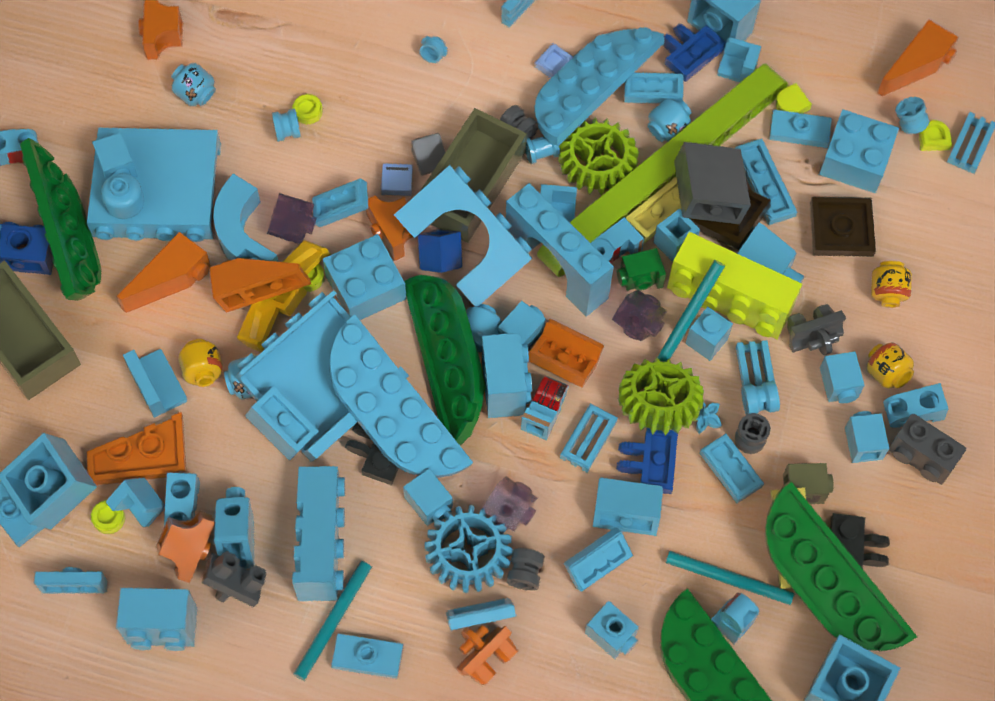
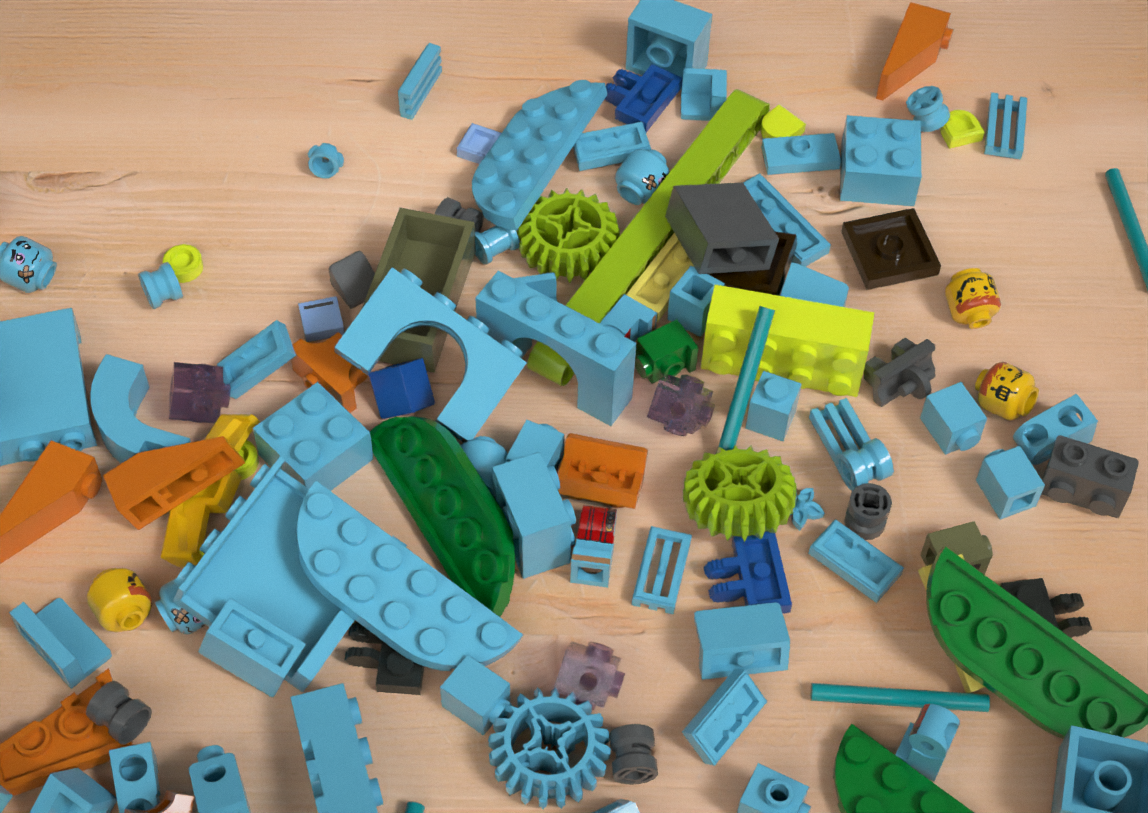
camera: 15 degrees left, 10 degrees down
none -> dark grey wheel [86,680,152,745]

